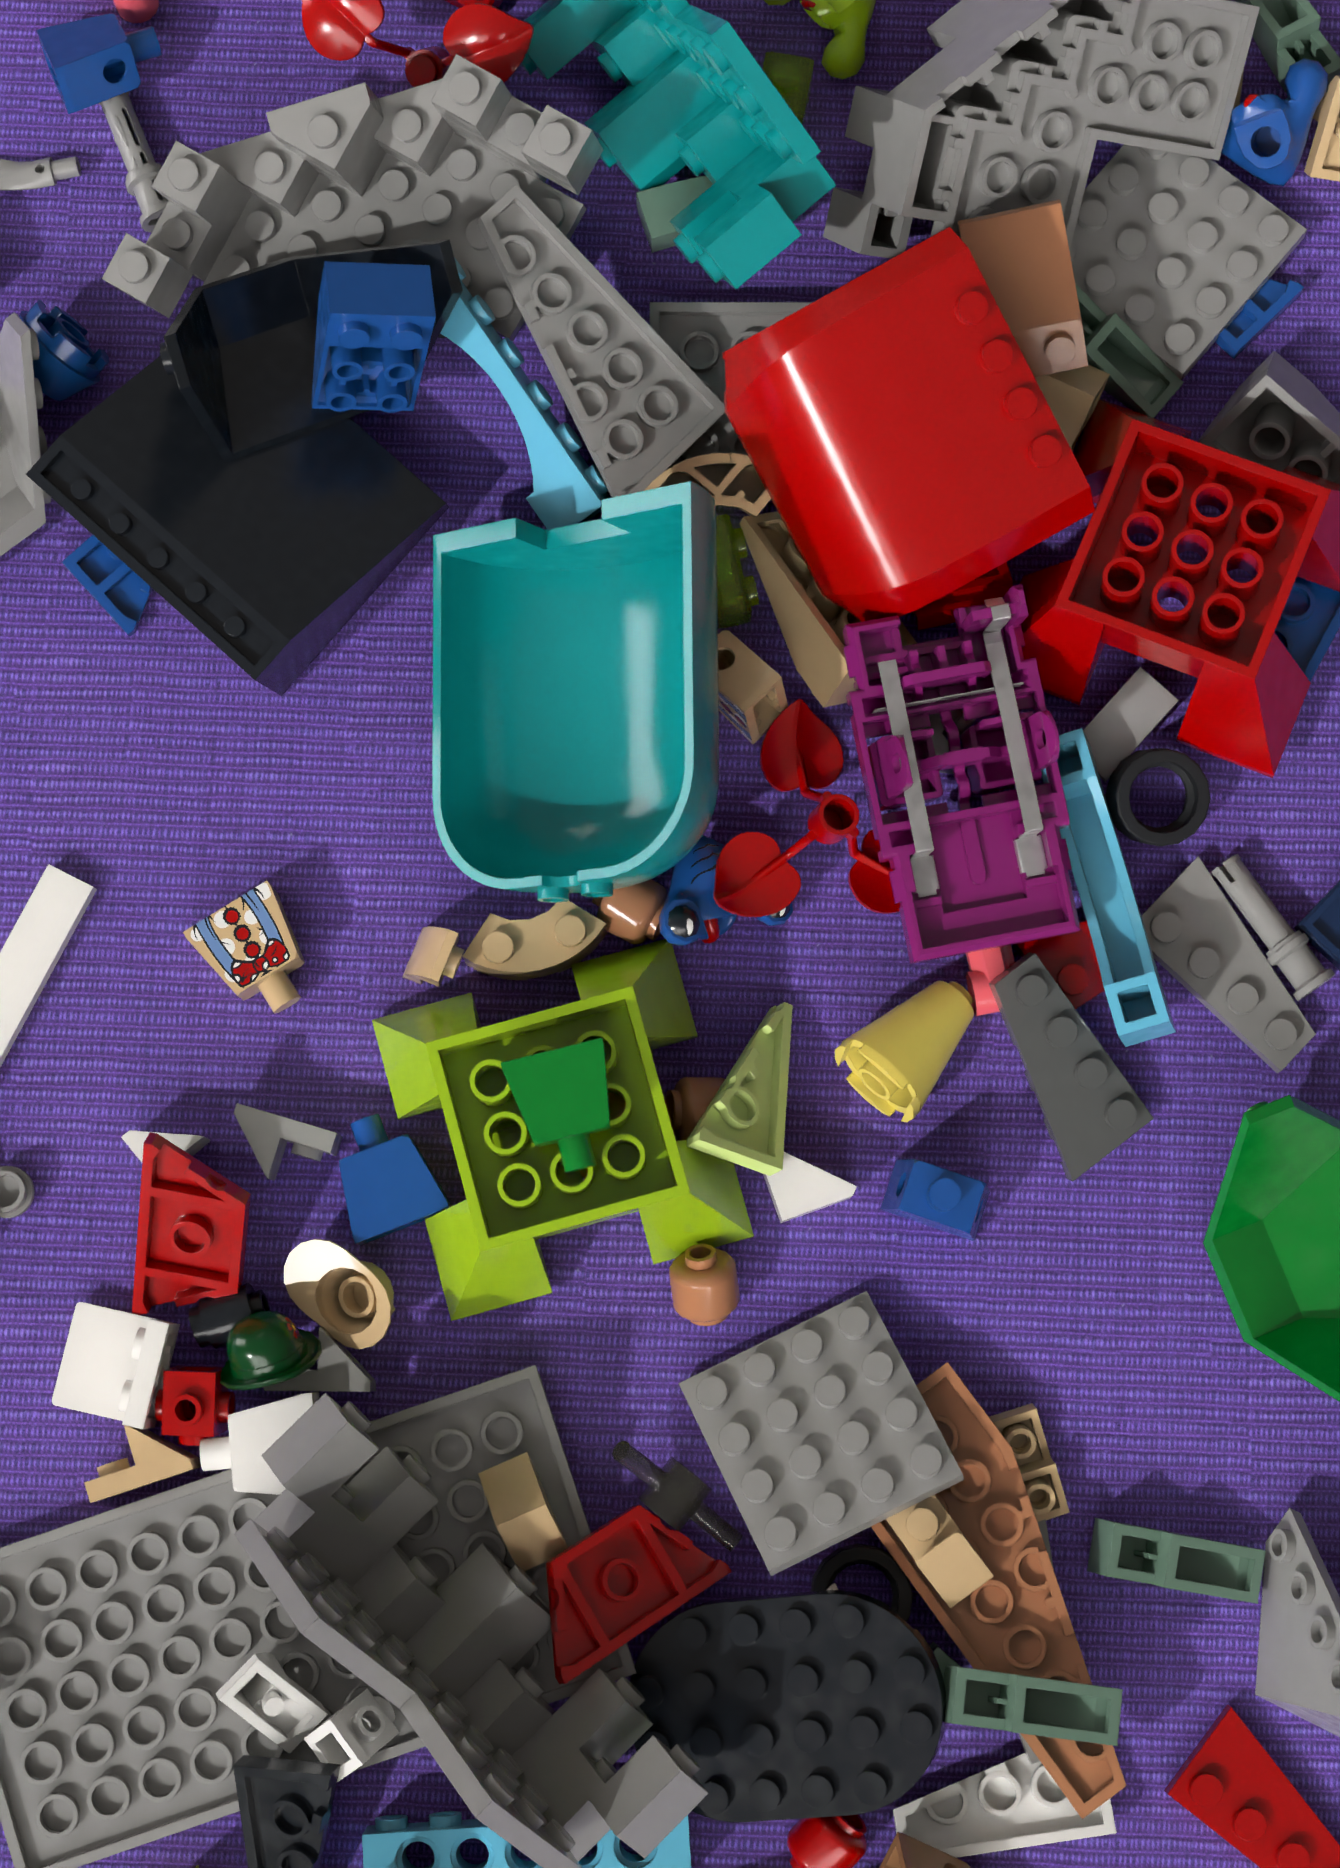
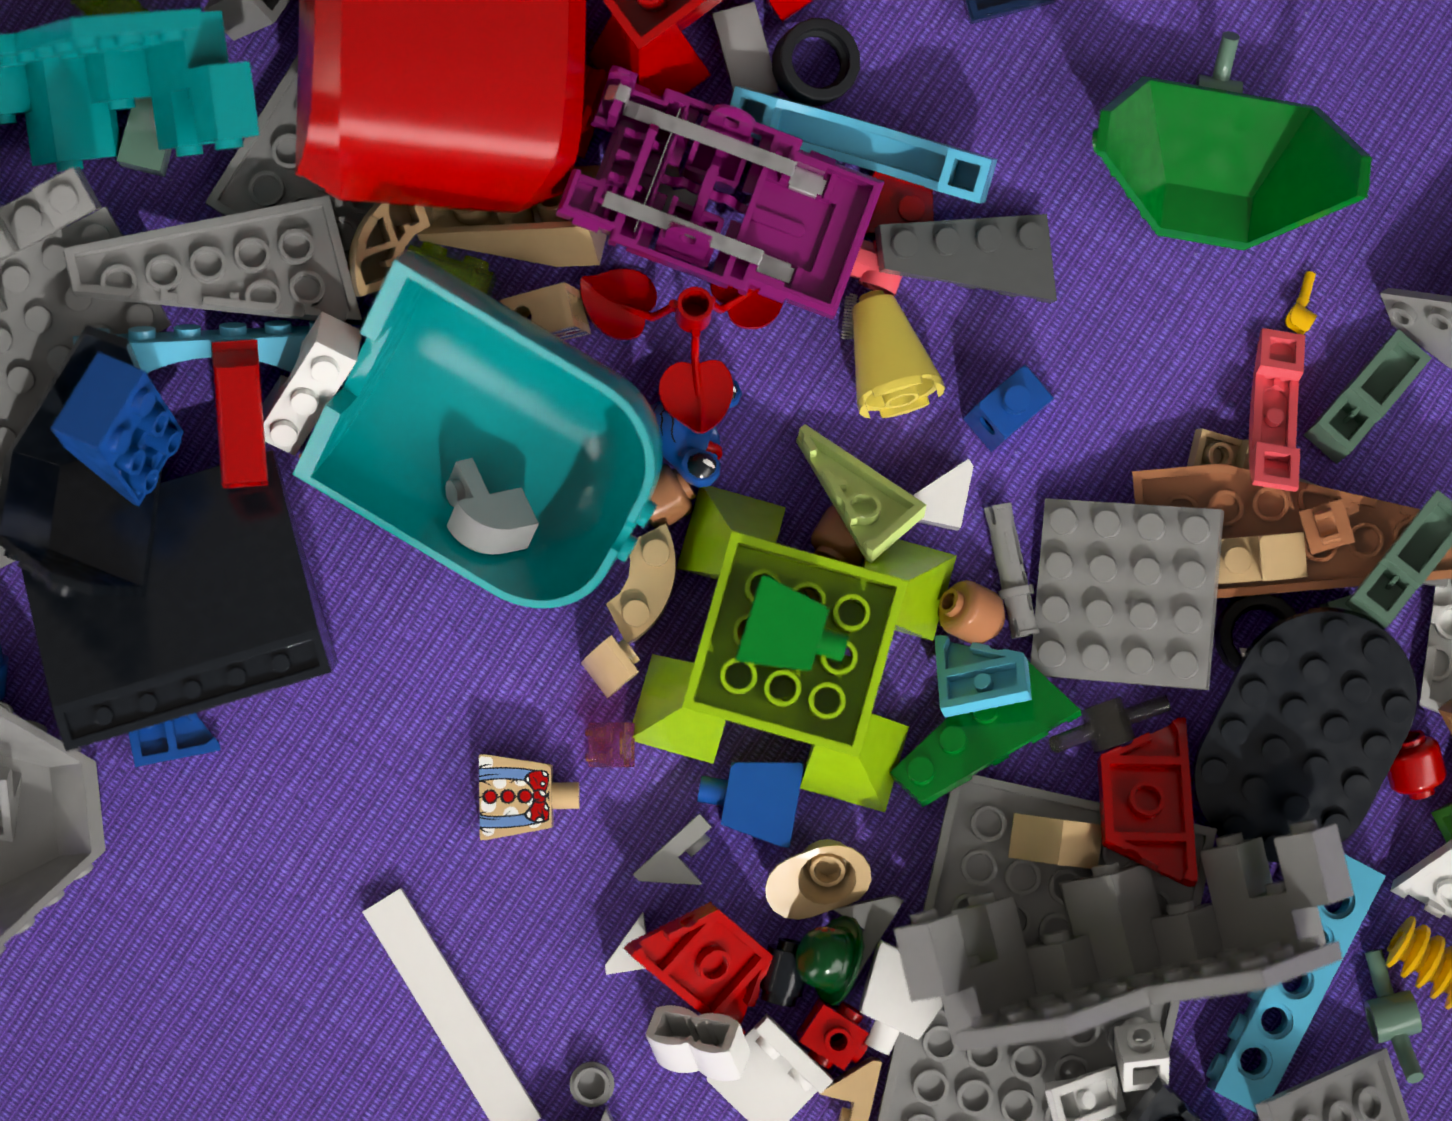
camera: 65 degrees left, 5 degrees up
light grey wing [1141,856,1316,1073] -> none
light grey pin [1211,854,1336,1001] -> none
none -> red piece [212,339,268,489]
none -> white arch [262,311,362,456]
none -> light grey brick [445,458,539,555]
none -> clear pink tile [585,722,635,767]
none -> white brick [645,1005,751,1081]
none -> white leg [841,293,858,339]
none -> green wing [890,661,1082,808]
none -> medium azure wing [934,635,1032,718]
none -> light grey pin [984,503,1039,639]
none -> coral slope [1249,328,1305,492]
none -> yellow hand [1285,271,1317,335]
none -> nougat tile [1298,499,1355,555]

